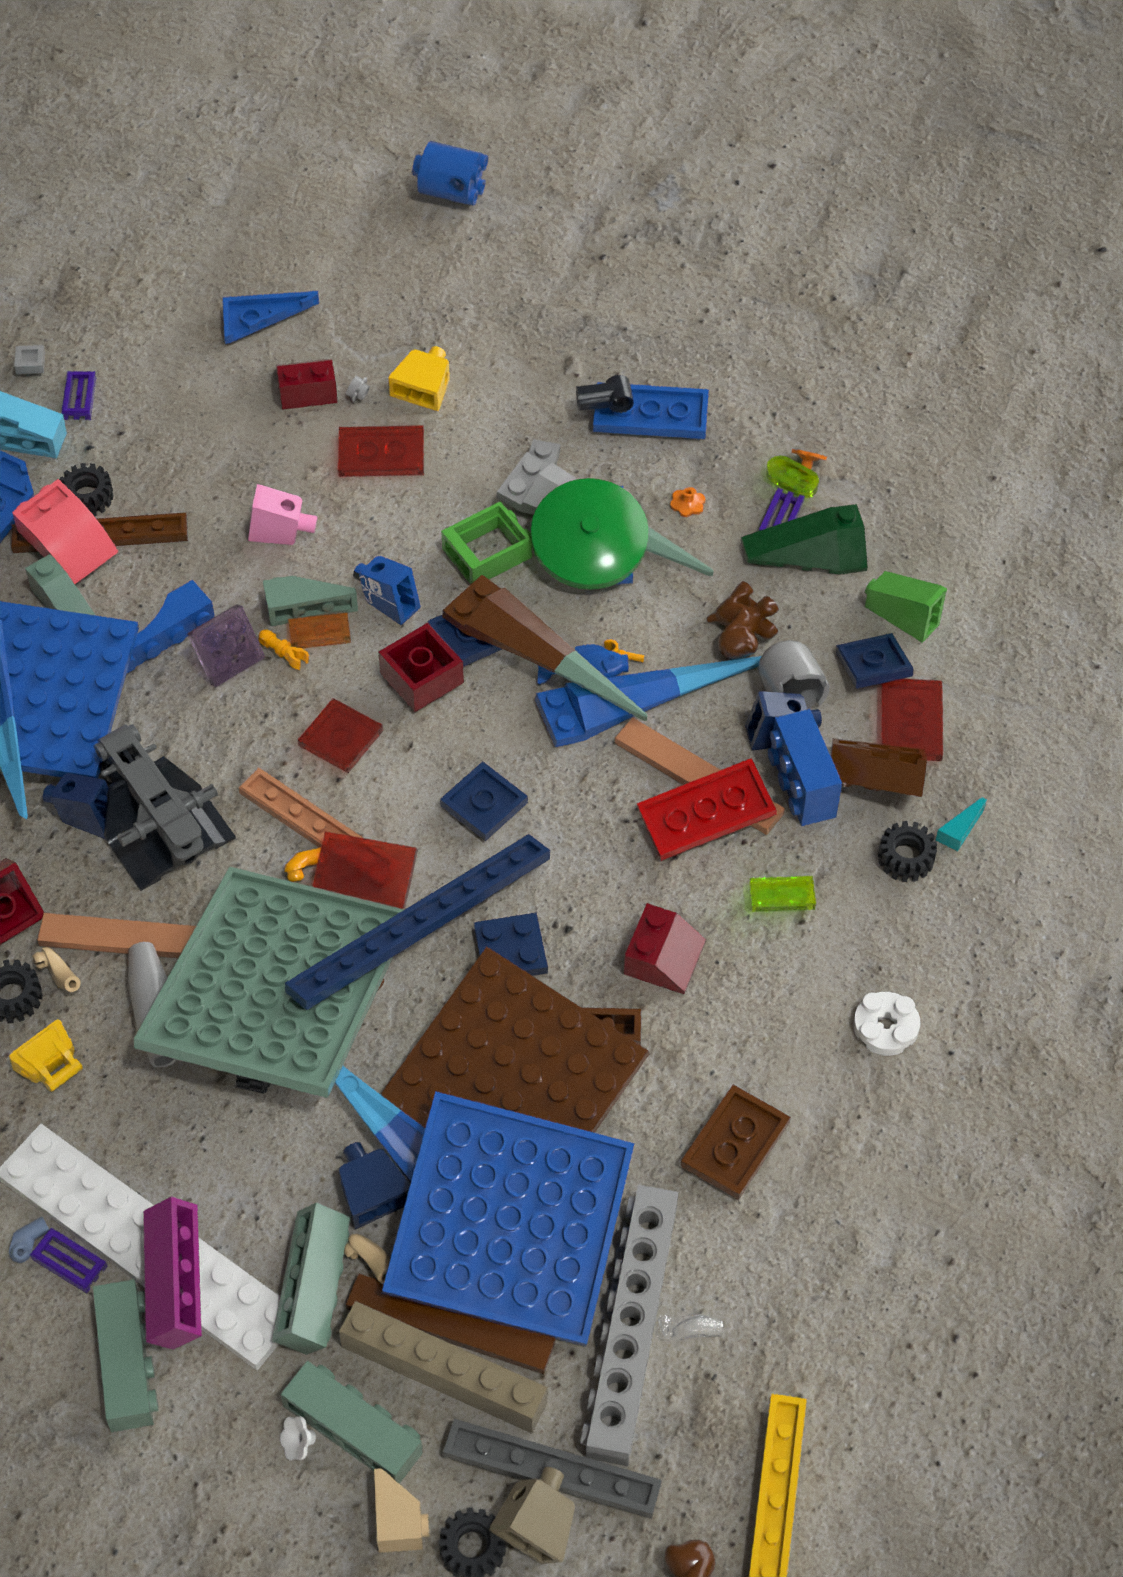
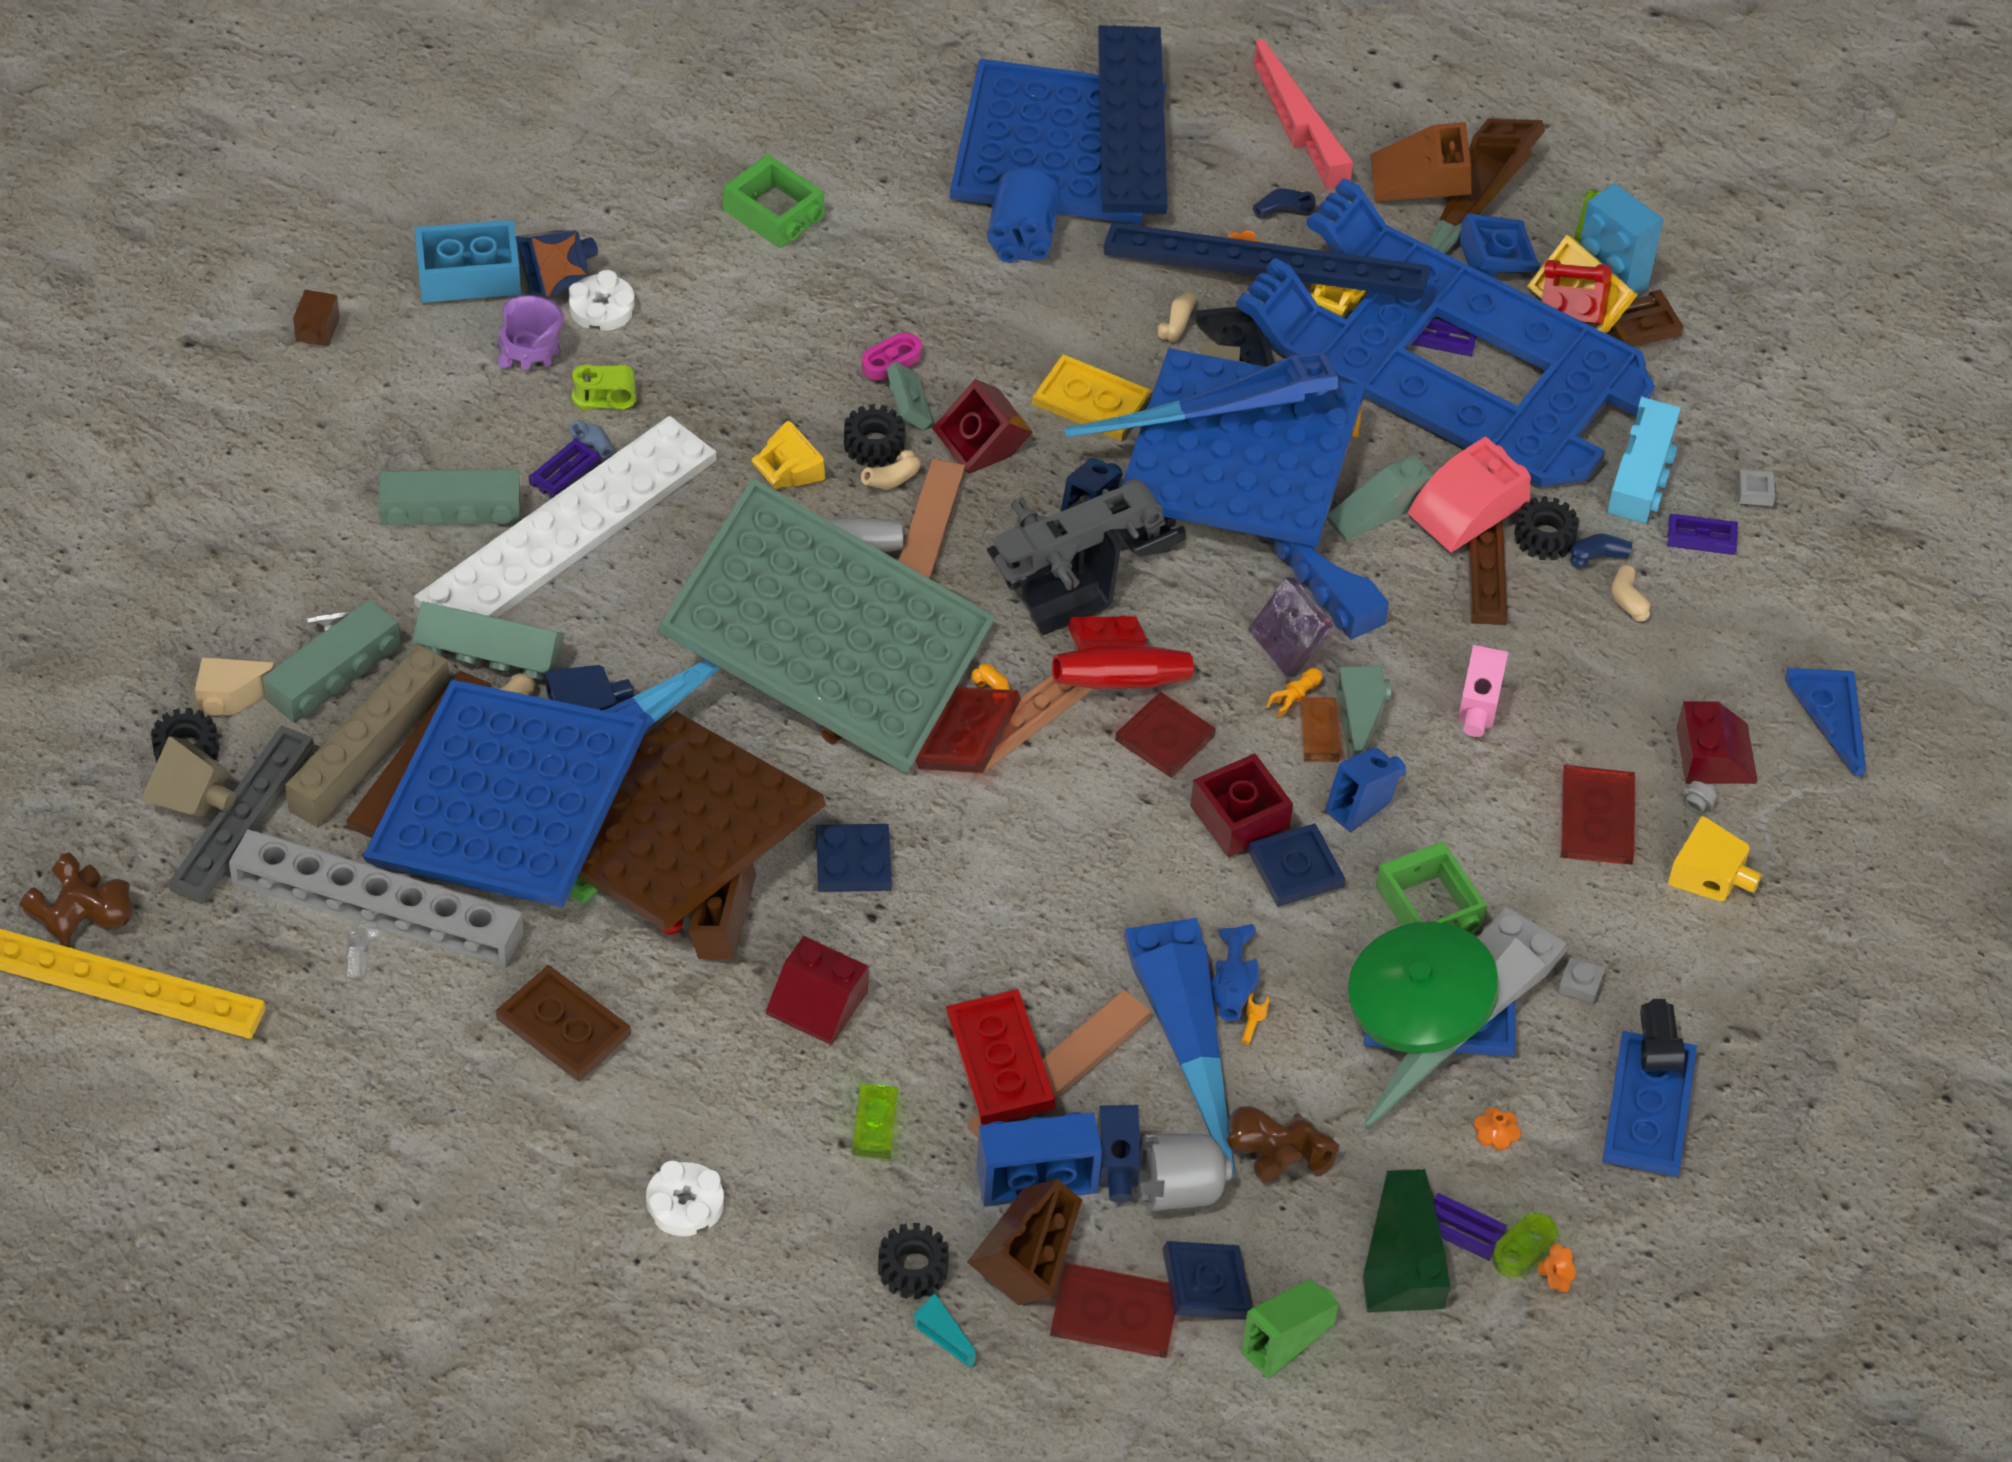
camera: 95 degrees right, 5 degrees down
magenta brick [143,1196,202,1350] -> none
dark blue plate [285,834,550,1010] -> none
dark blue plate [440,761,528,841] -> none
reddish brown plate [442,575,648,721] -> none
none -> red plate [1052,615,1194,689]
none -> dark blue arm [1570,533,1632,568]
none -> tan arm [1611,565,1650,622]

